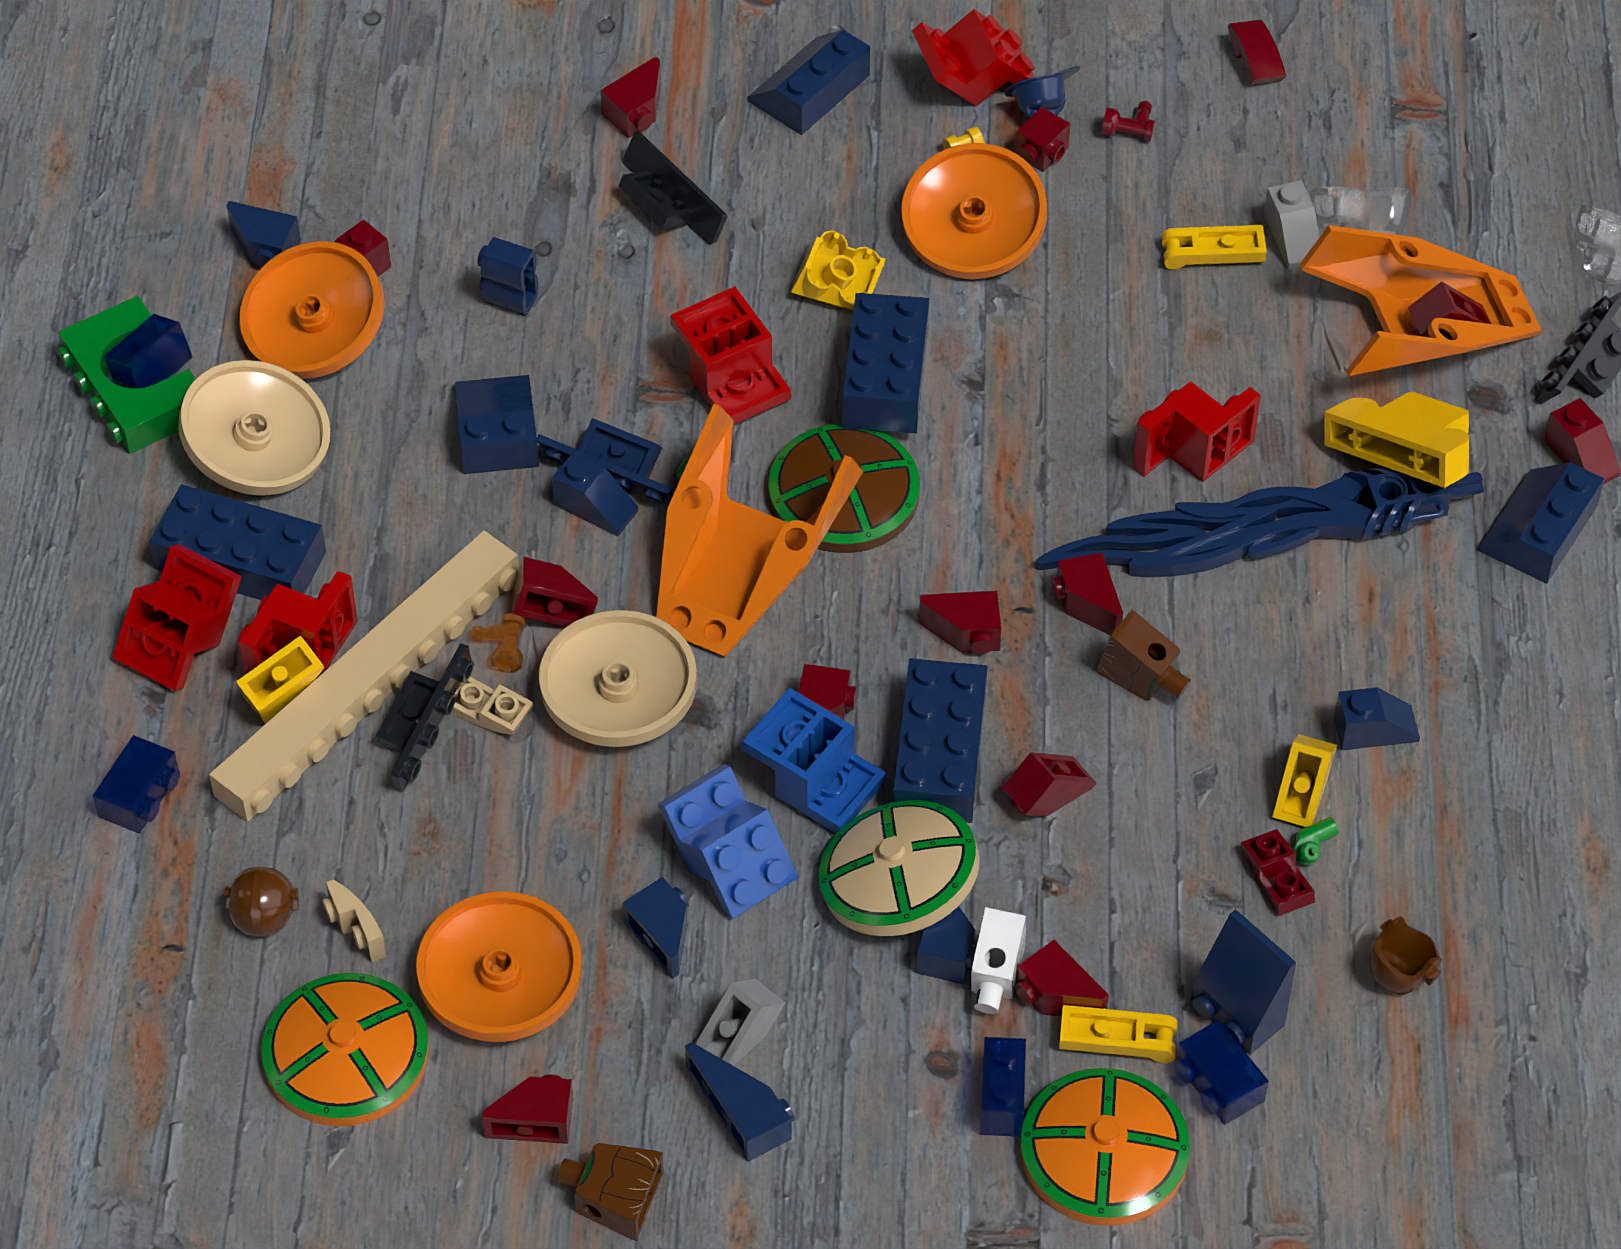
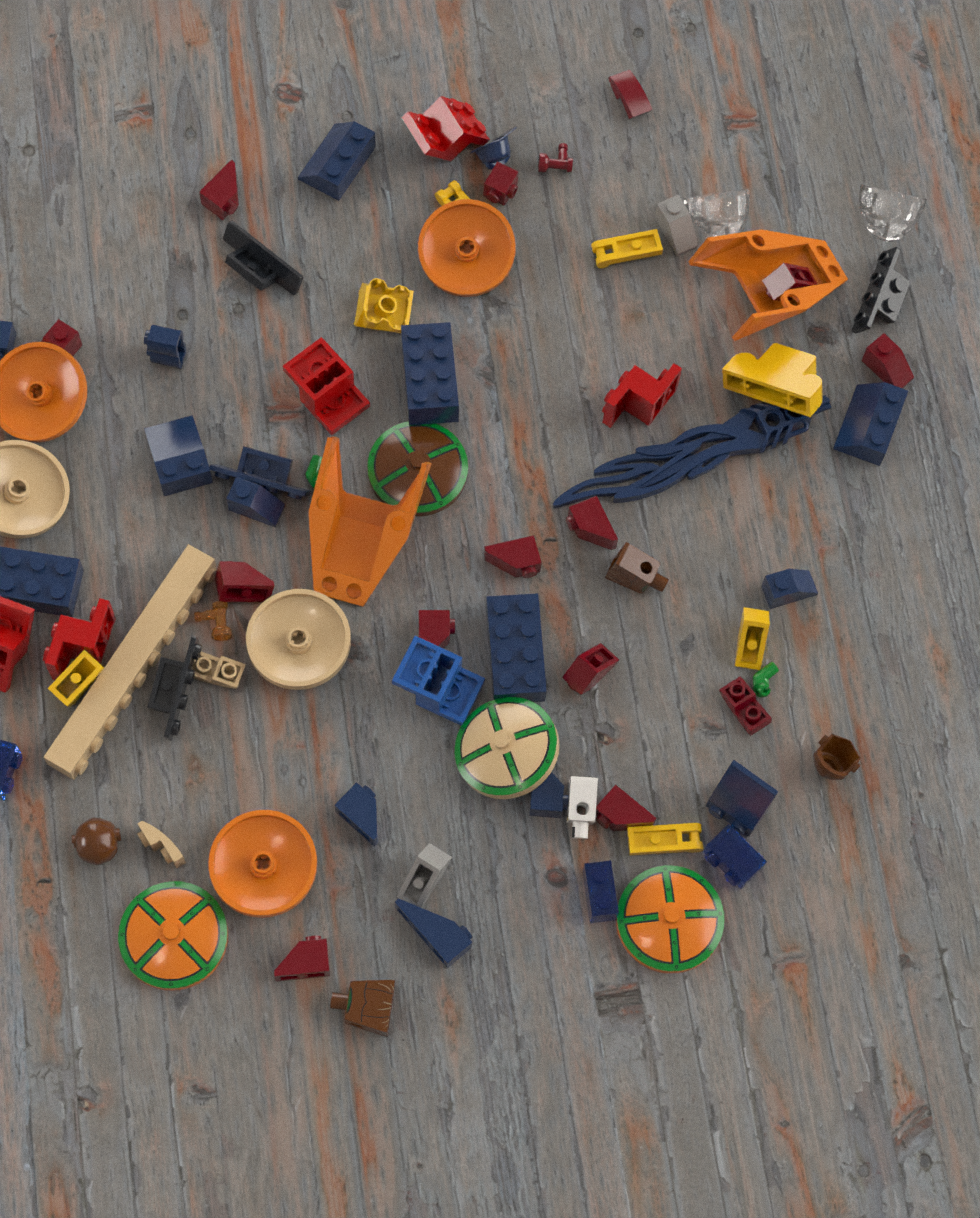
camera: 15 degrees left, 15 degrees up
blue bracket [658,764,798,919] -> none

